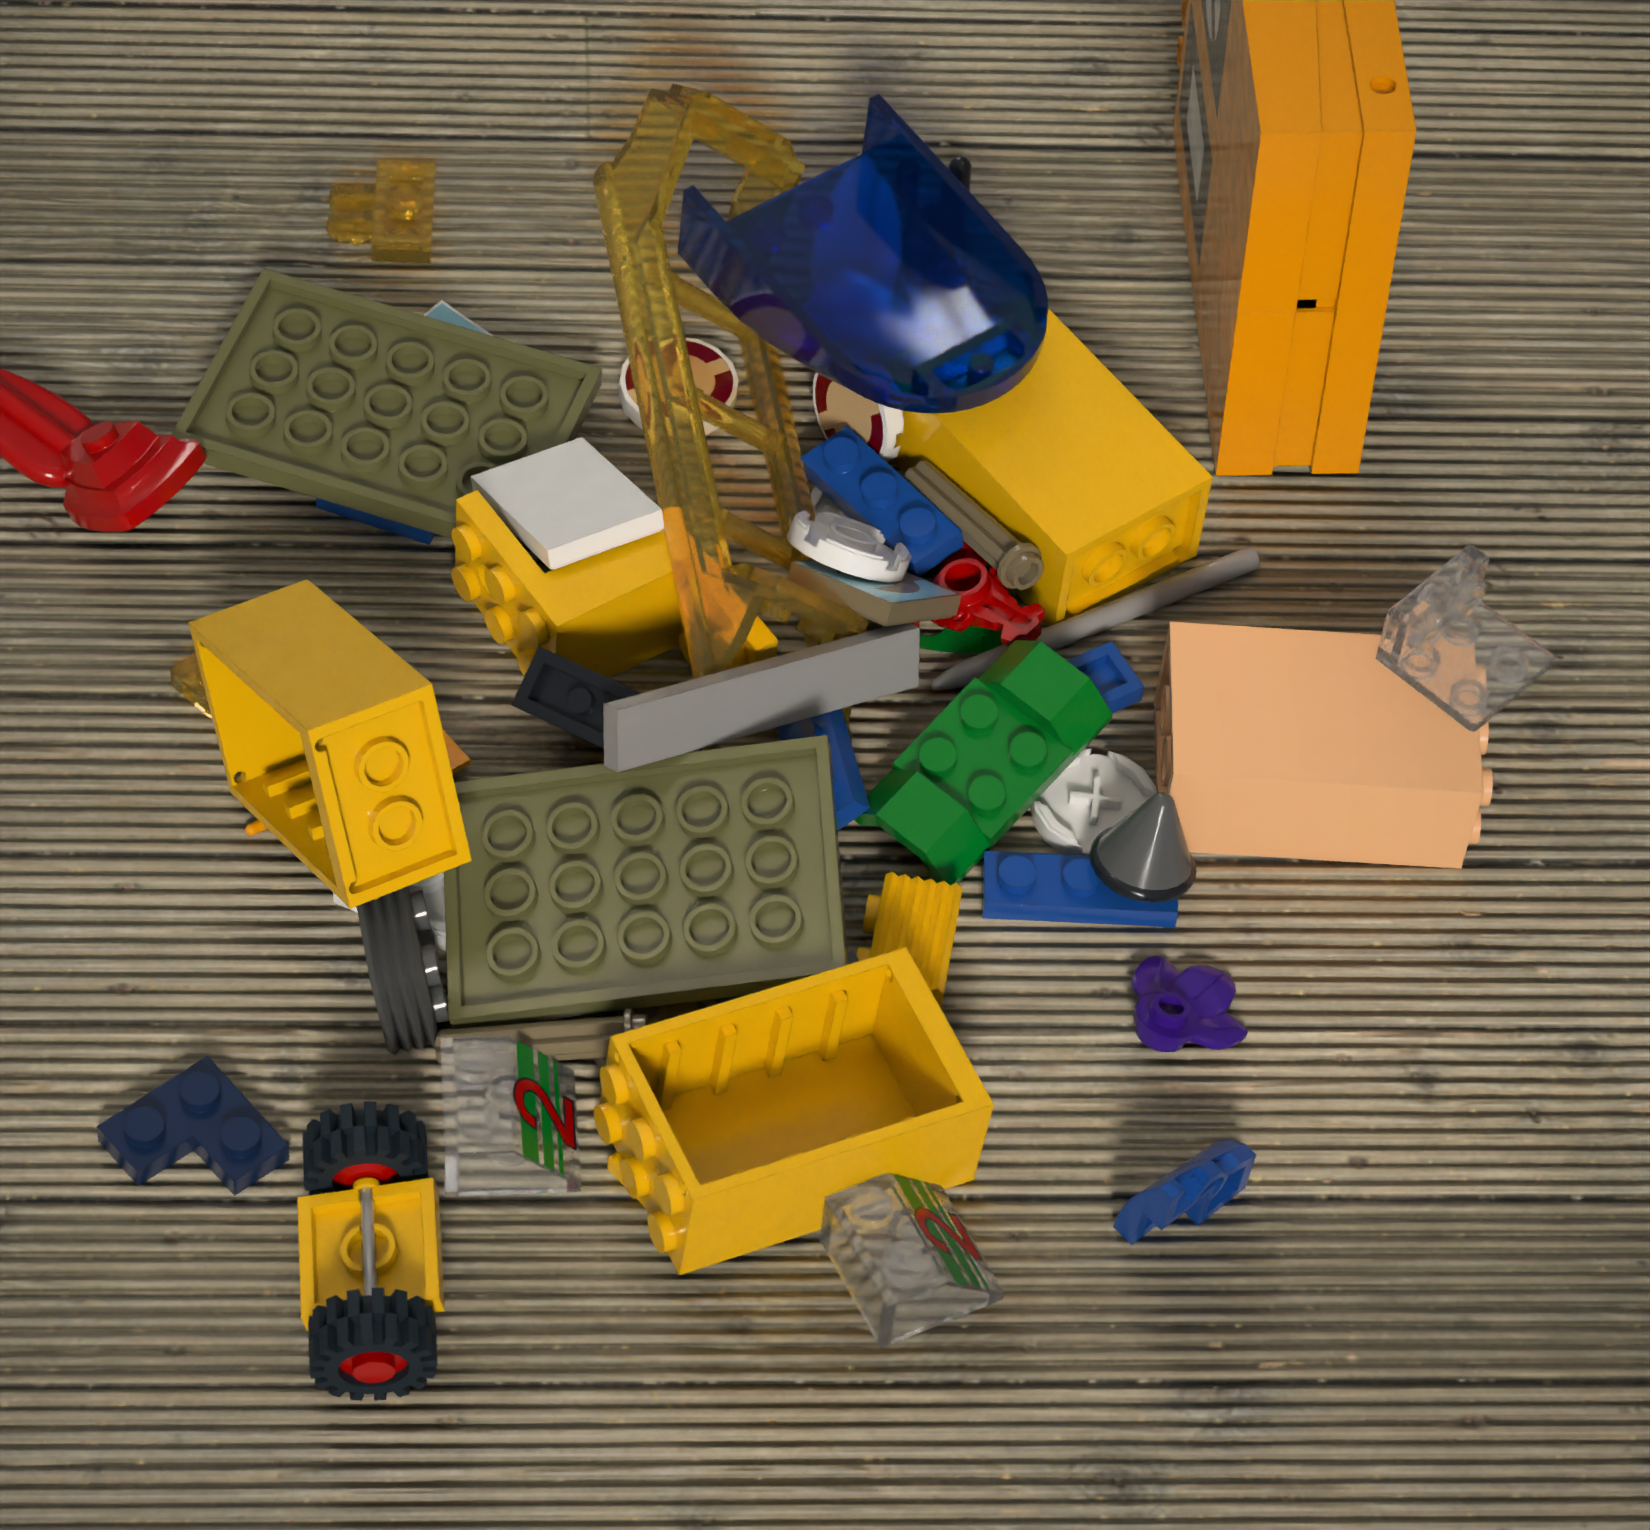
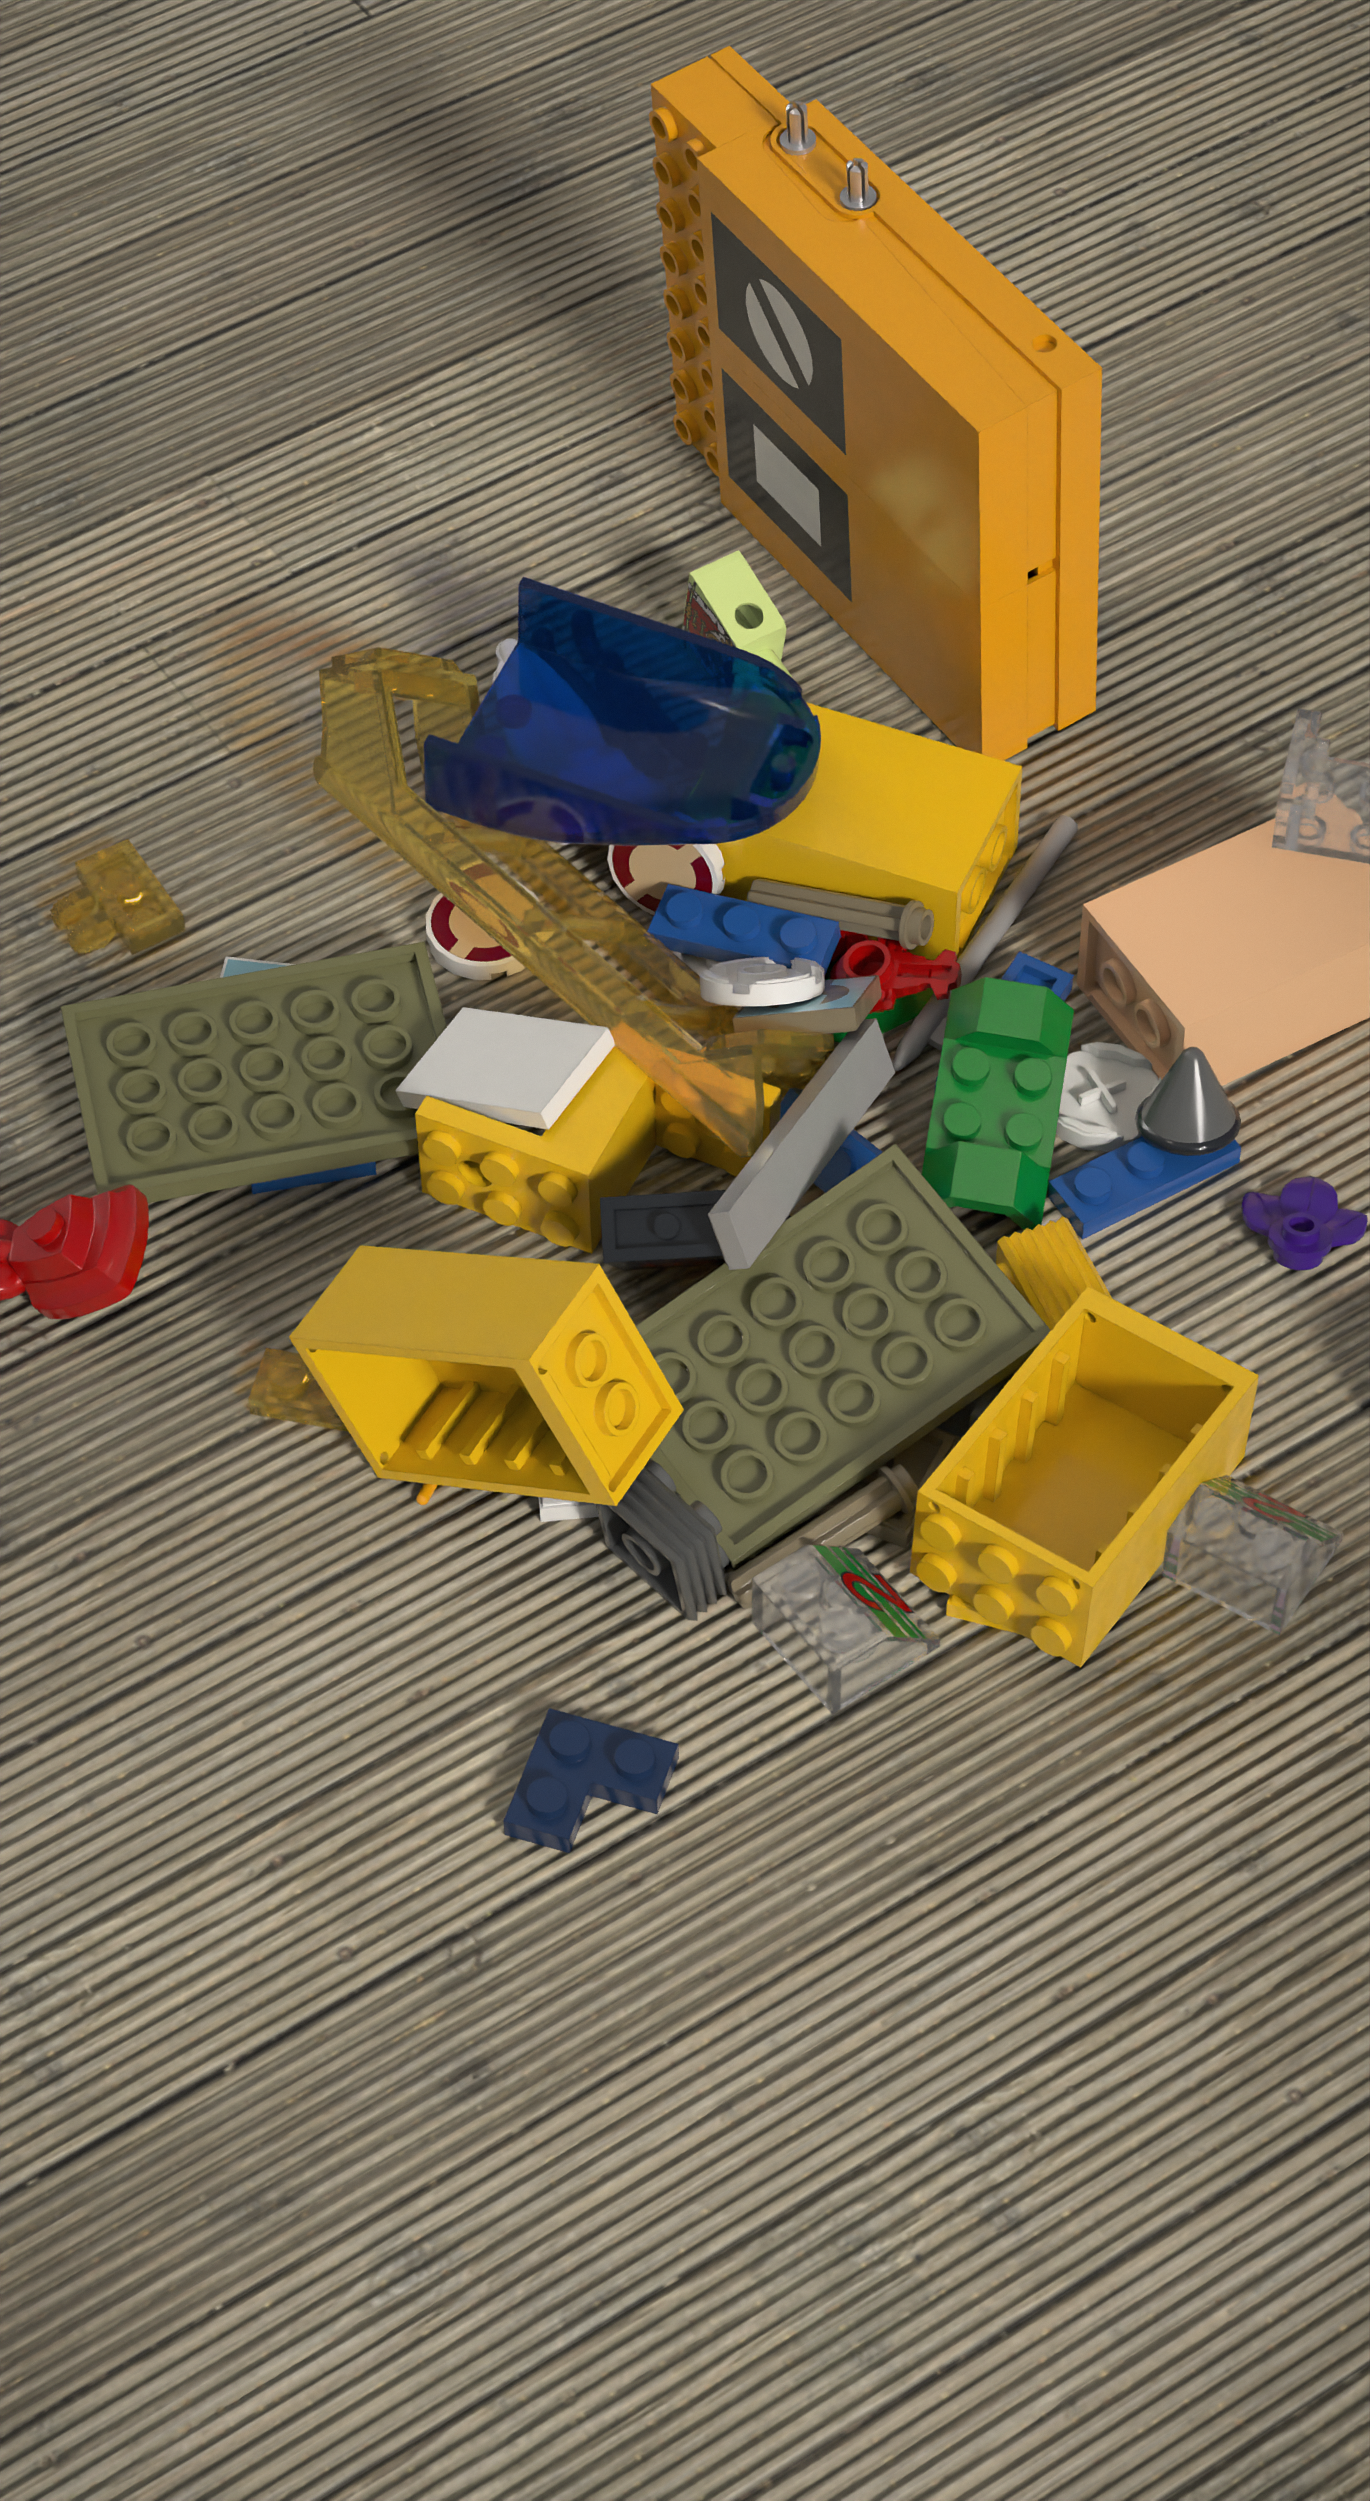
camera: 25 degrees left, 0 degrees up
plate [297,1102,445,1401] -> none
none -> yellowish green torso [681,550,792,694]

